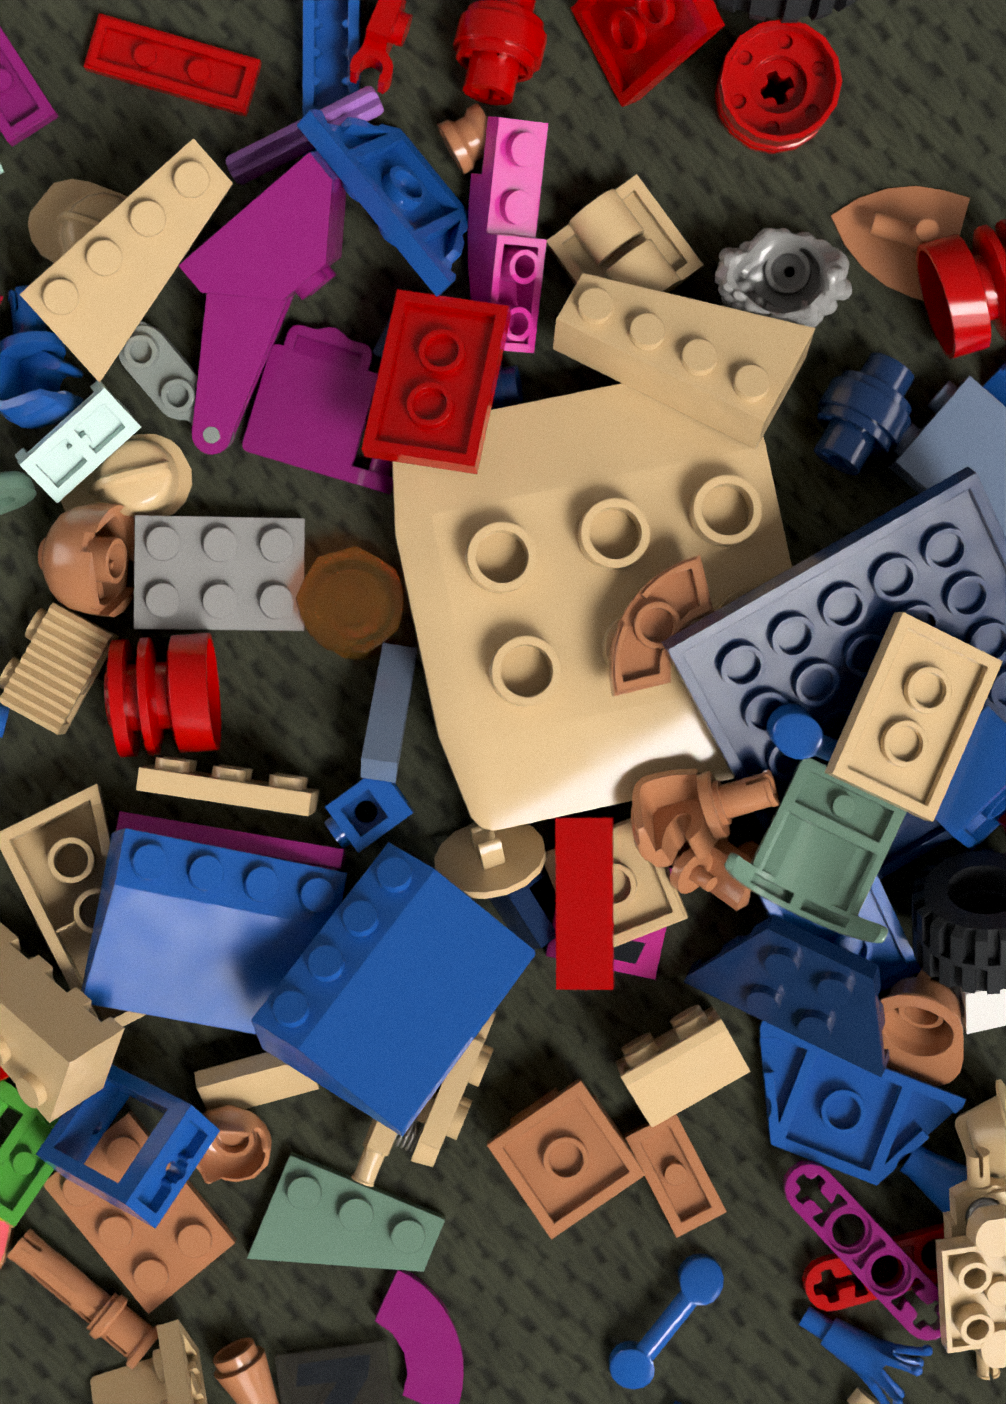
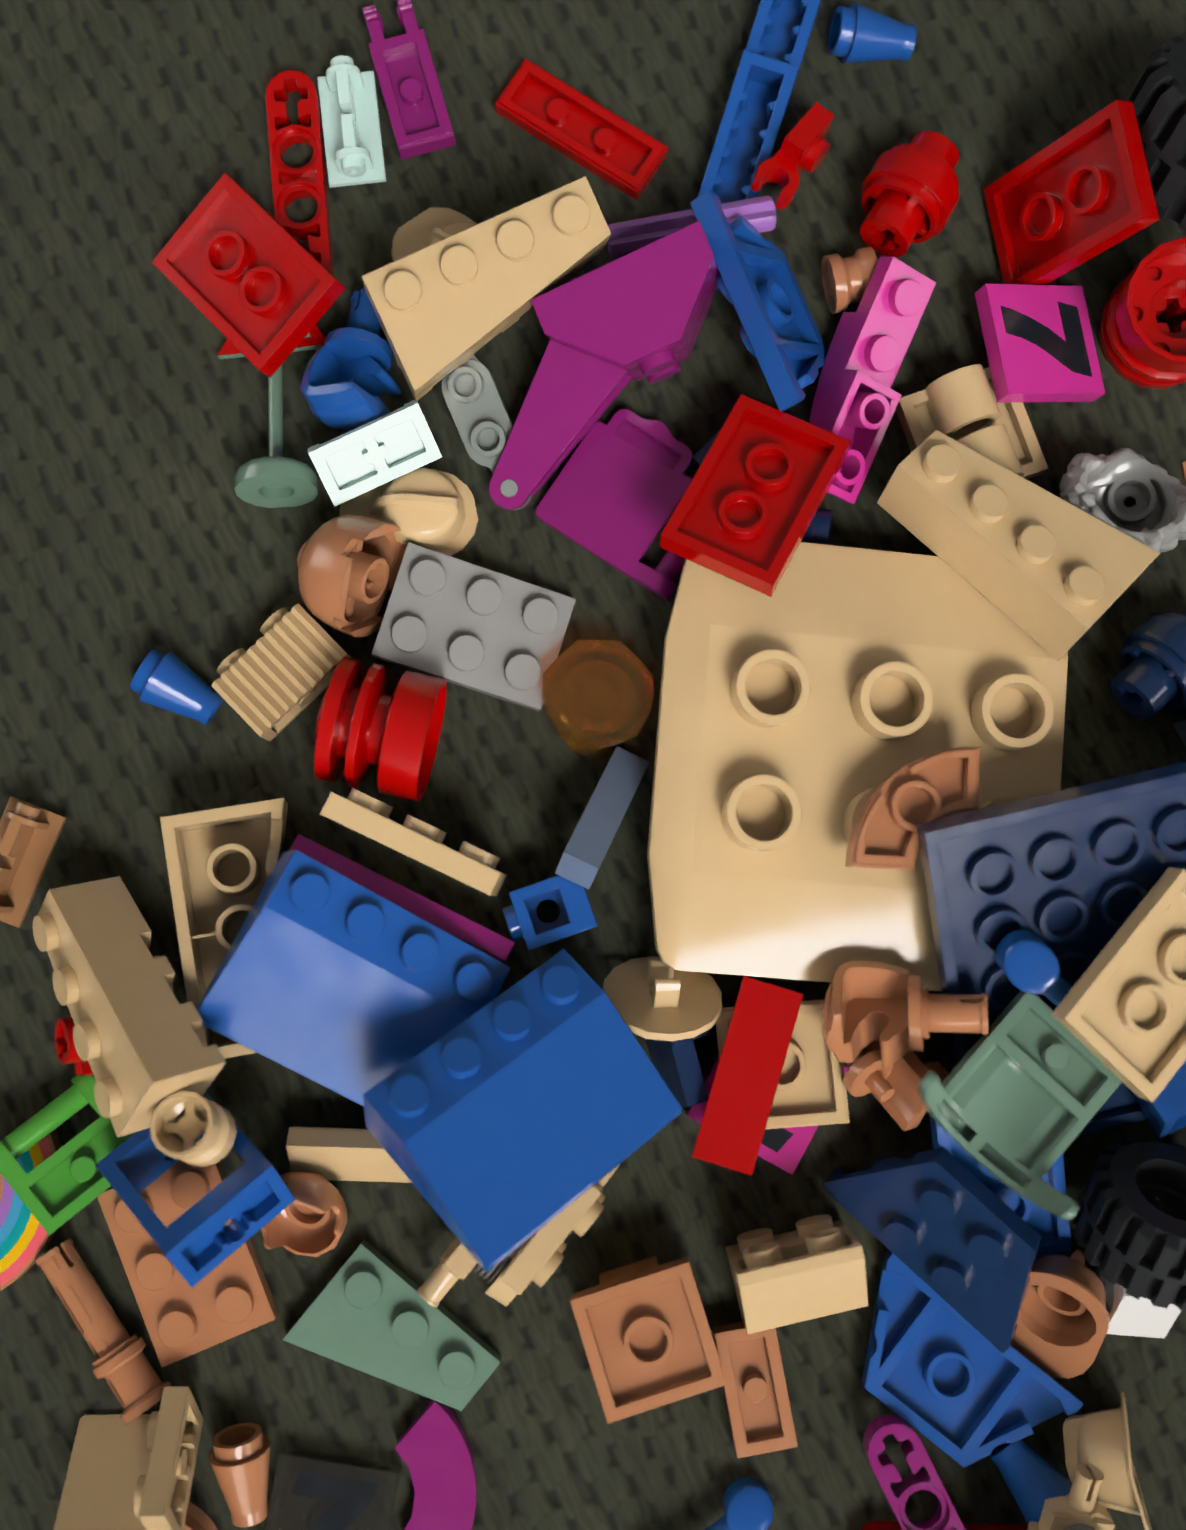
camera: 15 degrees right, 5 degrees down
none -> tan wheel [150,1091,236,1167]
none -> dark pink tile [975,284,1105,403]

